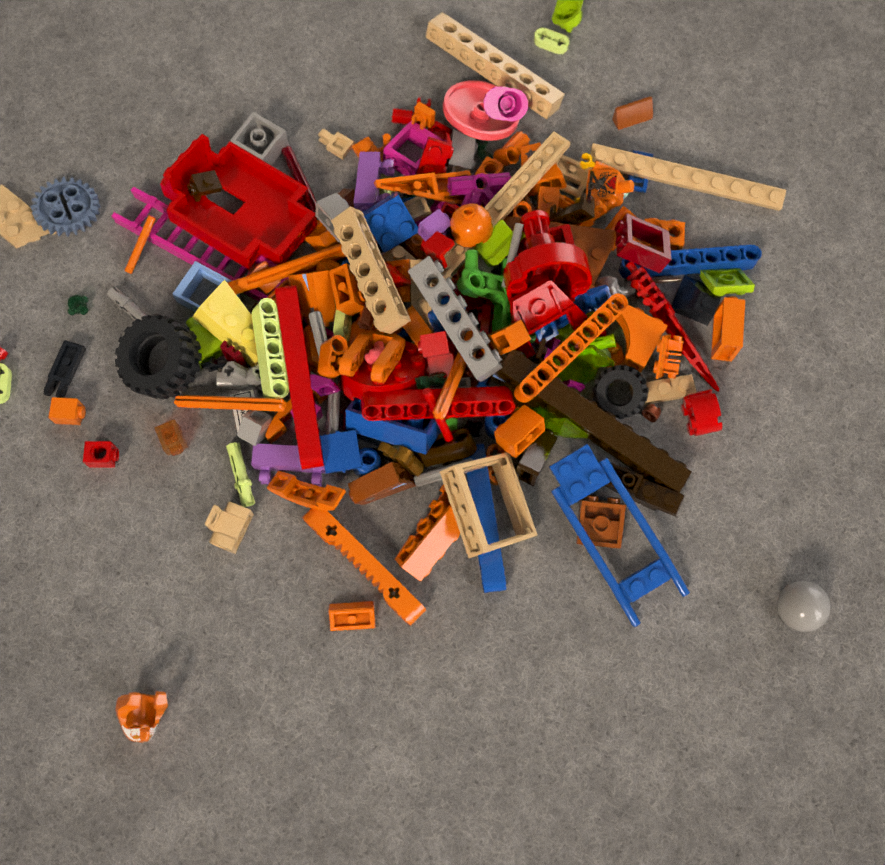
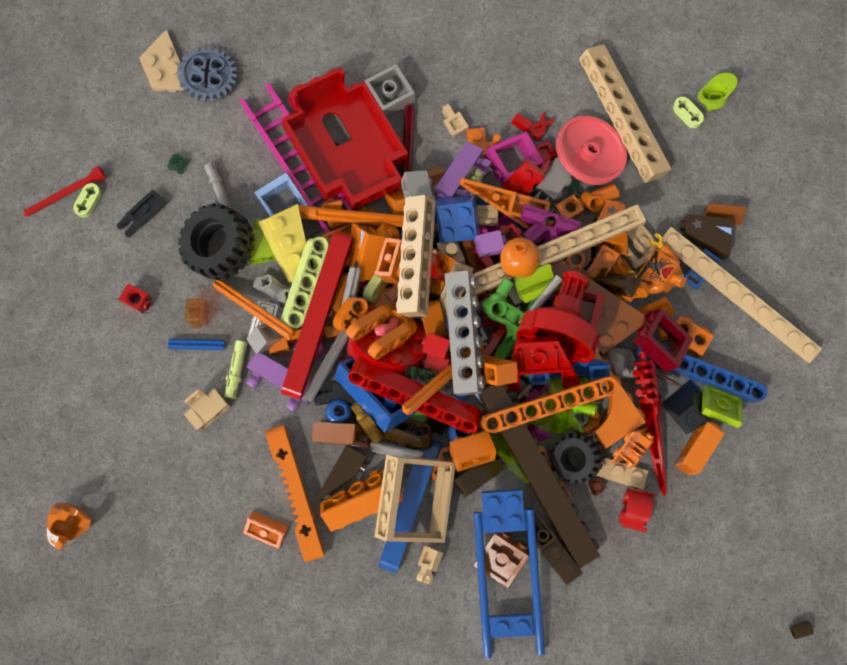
camera: 30 degrees right, 5 degrees up
orange brick [48,397,86,425] -> none
orange bar [124,215,156,274] -> none
dark brown bracket [187,170,222,202] -> none
black piece [201,357,226,372] -> none
dark red tile [220,340,248,368] -> none
orange slope [267,471,346,511] -> none
magenta slope [310,374,340,397] -> none
blue piece [320,430,362,474] -> none
orange tile [411,102,435,130] -> none
red panel [422,231,455,269] -> none
red bar [422,388,454,442] -> none
piece [484,86,528,121] -> none
none -> blue axle [168,338,225,350]
none -> dark brown slope [316,445,369,500]
none -> tan plate [416,546,443,585]
none -> dark brown slope [679,214,733,260]

